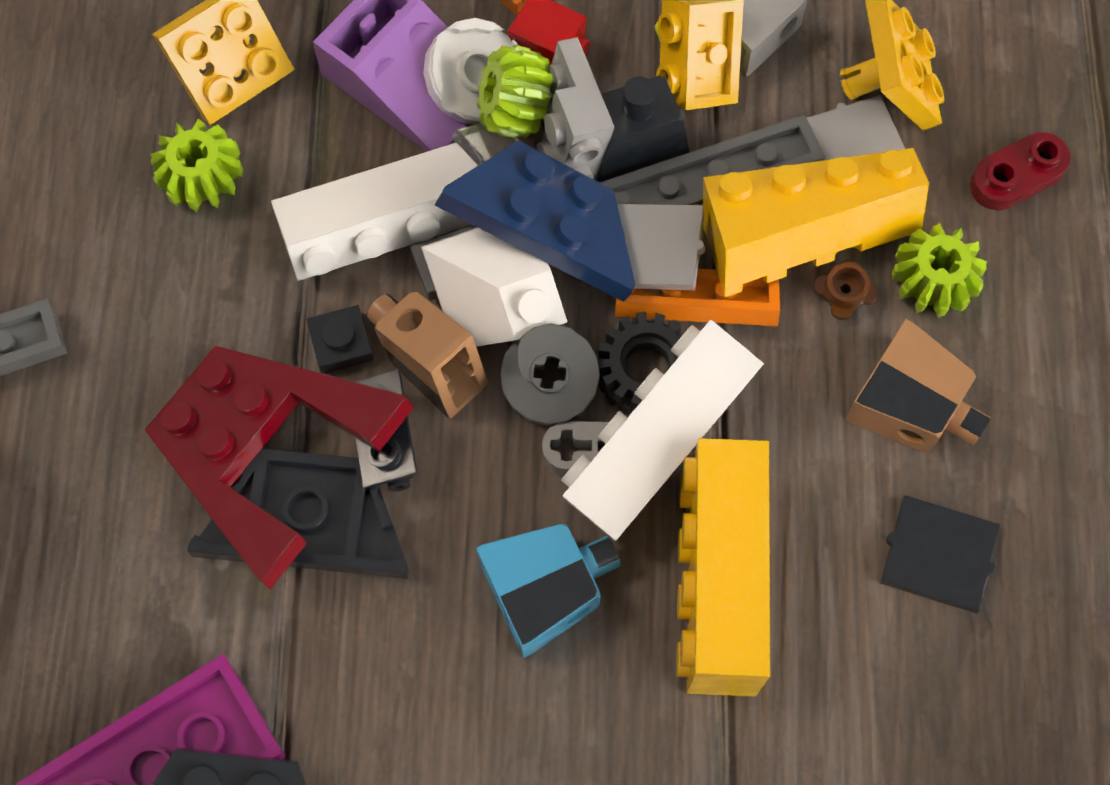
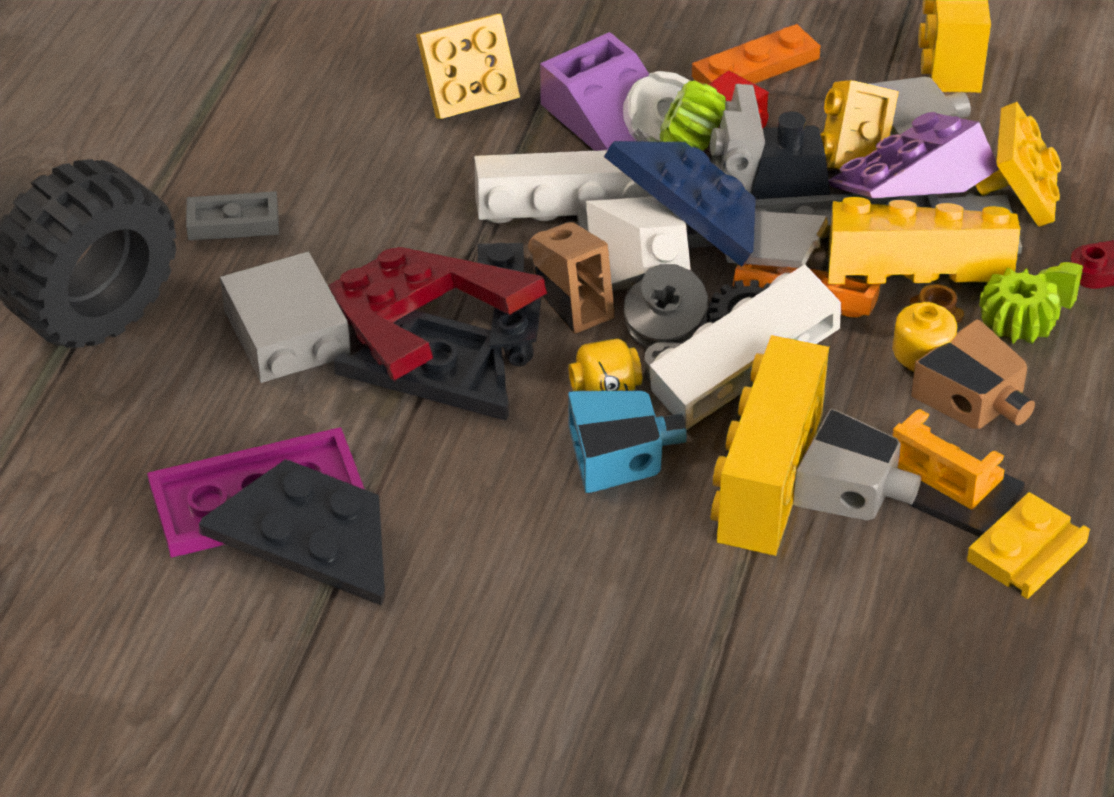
camera: 15 degrees right, 25 degrees down
lime gear [151,118,243,212] -> none
none -> light grey brick [220,251,350,383]
none -> yellow head [568,339,642,391]
none -> light grey torso [793,408,921,520]
none -> medium lavender slope [829,112,999,198]
none -> yellow head [892,302,958,372]
none -> light orange hinge [893,409,1005,510]
none -> yellow plate [967,492,1090,599]
none -> lime tile [1038,262,1083,309]

